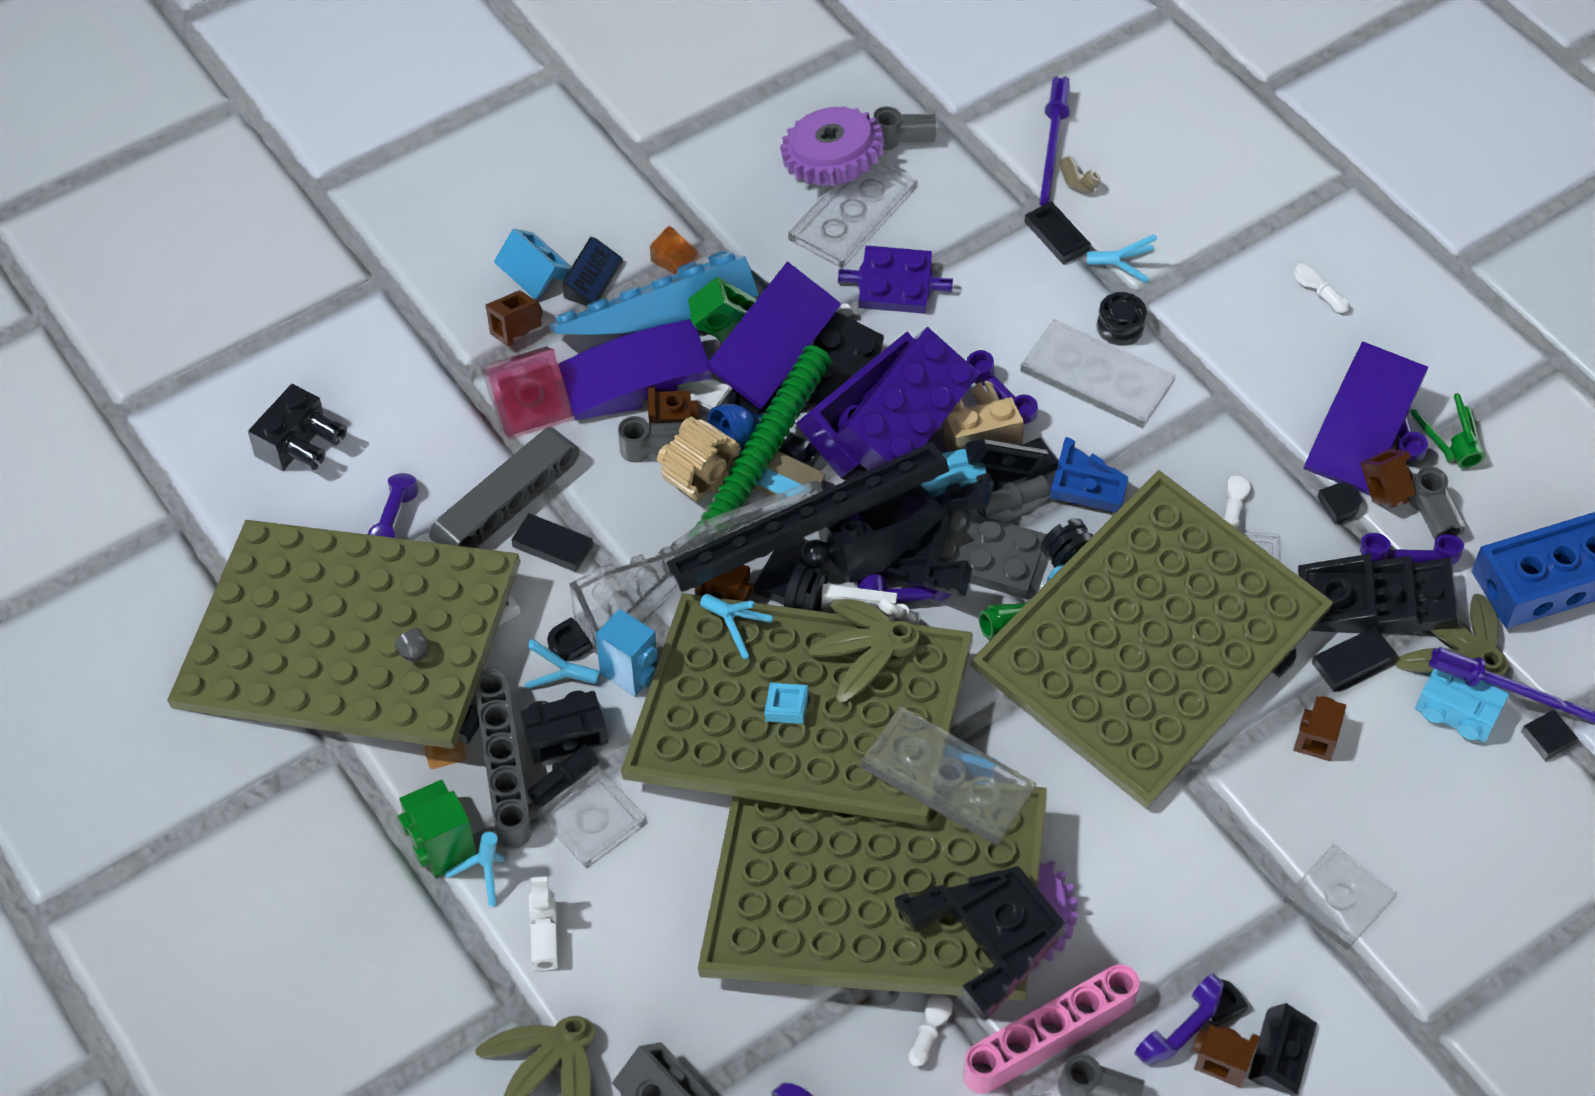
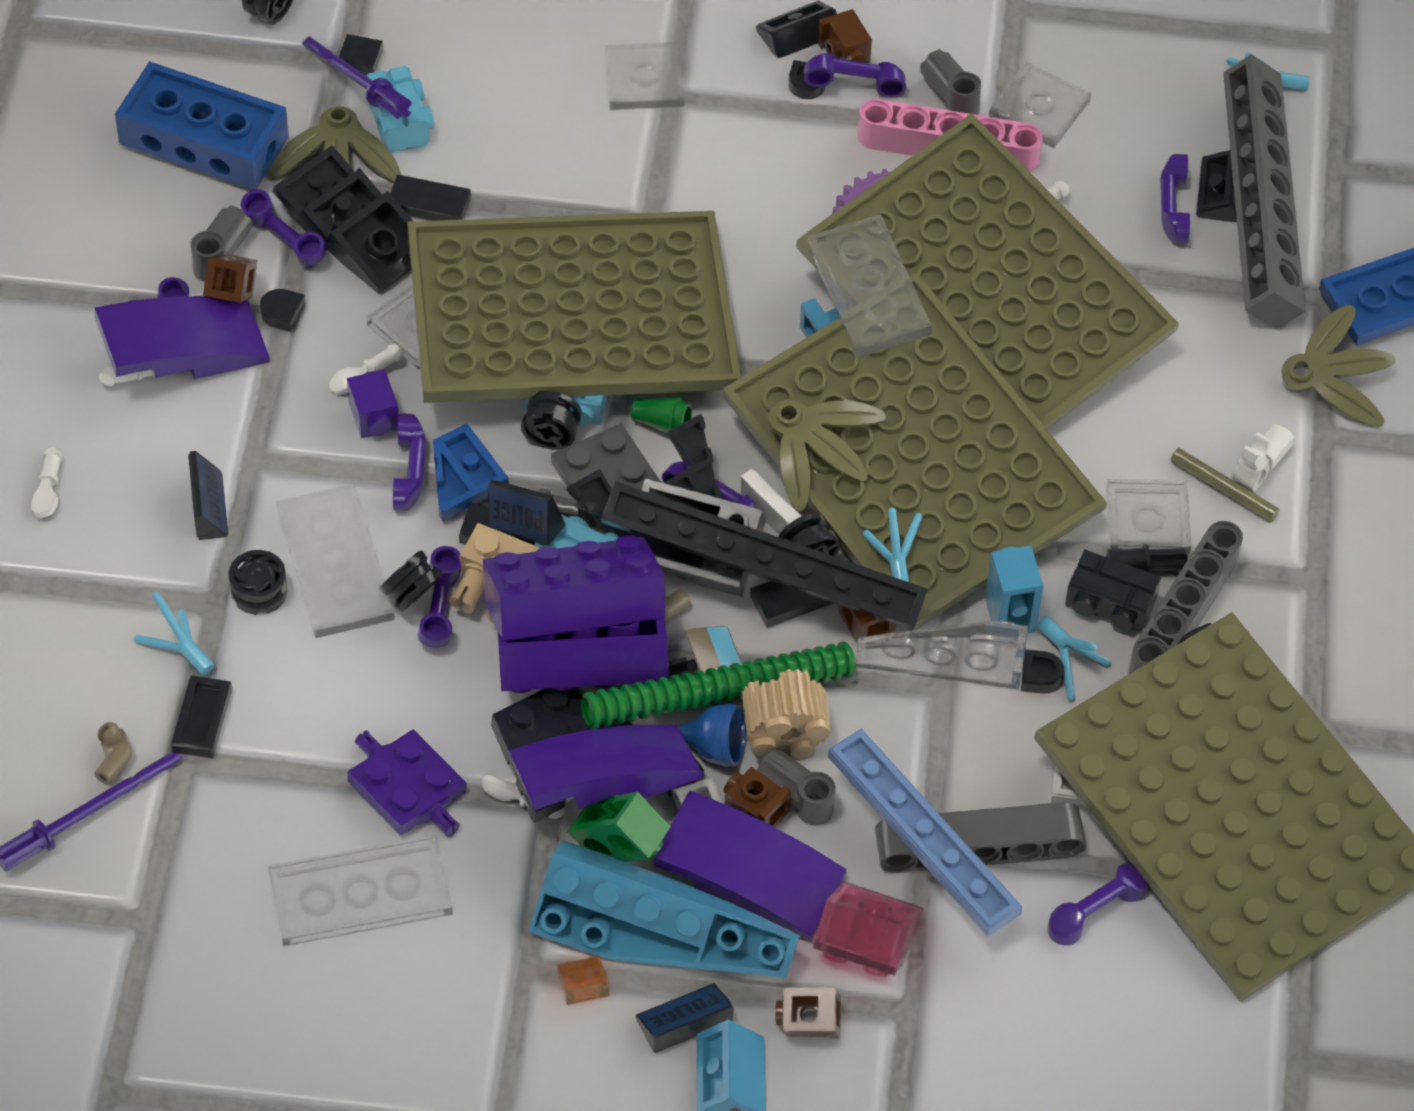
camera: 140 degrees left, 0 degrees up
black brick [248,383,347,471] -> none
dark grey hinge [394,628,428,662] -> none
green brick [397,779,477,878] -> none
medium azure plant [445,832,505,907] -> none
black tile [511,513,593,572] -> none
clear tile [670,480,823,558] -> none
medium azure tile [764,683,809,724] -> none
medium lavender gear [780,107,885,186] -> none
dark grey piece [873,106,936,150] -> none
white piece [877,599,920,625] -> none
black wing [894,866,1066,1021] -> none
reddish brown brick [1293,696,1347,761] -> none
green plant [1410,393,1485,468] -> none
none -> black slope [188,451,228,540]
none -> dark purple brick [347,369,399,438]
none -> black wheel [379,550,443,613]
none -> dark purple bar [393,413,426,511]
none -> medium blue tile [828,728,1023,936]
none -> olive bar [1171,448,1280,522]

